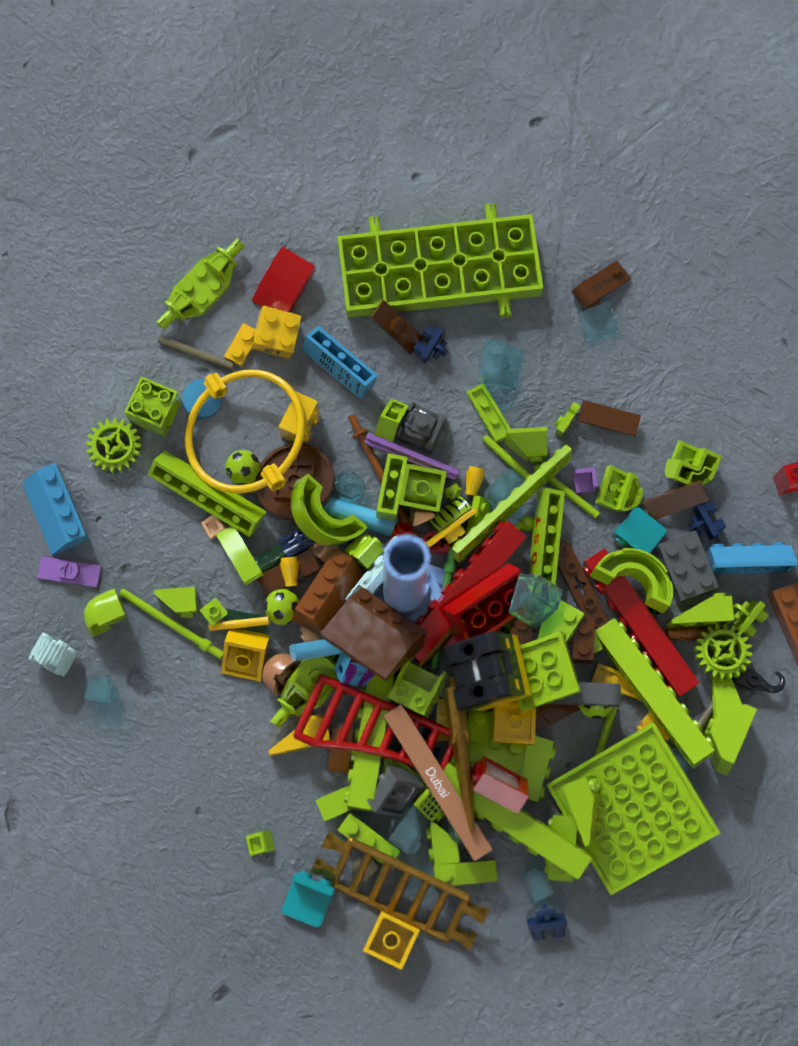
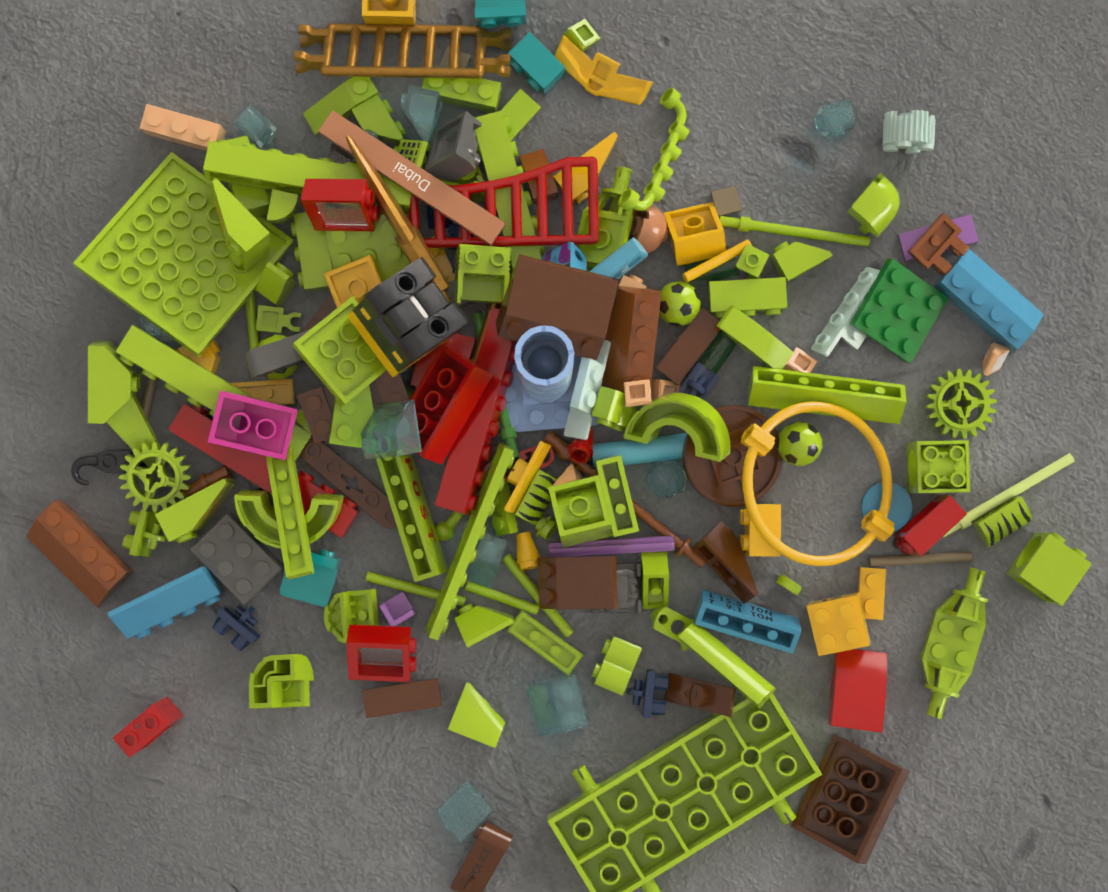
camera: 160 degrees right, 10 degrees up
yellow cone [279,557,299,586] -> none
dark blue hips [526,904,568,941] -> none
lime plate [554,402,580,438] -> none
reddish brown piece [643,480,709,520] -> none
none -> light nougat brick [140,104,226,152]
none -> dark pink slope [208,390,298,460]
none -> lime slope [255,261,297,307]
none -> lime plate [256,305,301,334]
none -> lime plate [266,440,314,580]
none -> lime brick [267,189,302,224]
none -> red window [346,624,417,682]
none -> lime slope [448,682,505,748]
none -> lime bar [502,554,574,638]
none -> teal brick [508,32,565,95]
none -> reddish brown slope [538,556,617,609]
none -> yellow plate [554,35,653,105]
none -> lime brick [591,636,642,696]
none -> lime bar [618,87,689,211]
none -> light nougat slope [624,379,652,407]
none -> lime piece [650,606,695,651]
none -> lime brick [678,622,776,709]
none -> reddish brown slope [692,521,758,604]
none -> lime brick [707,277,788,319]
none -> dark tan tile [711,186,742,217]
none -> lime tile [775,574,802,596]
none -> reddish brown slope [791,734,910,864]
none -> light aqua bracket [811,267,880,357]
none -> green plate [850,258,948,363]
none -> red window [893,495,967,556]
none -> dark orange plate [907,213,970,275]
none -> yellowish green bar [943,453,1075,538]
none -> lime brick [972,496,1032,548]
none -> light nougat slope [982,342,1010,376]
none -> lime brick [1005,532,1092,606]

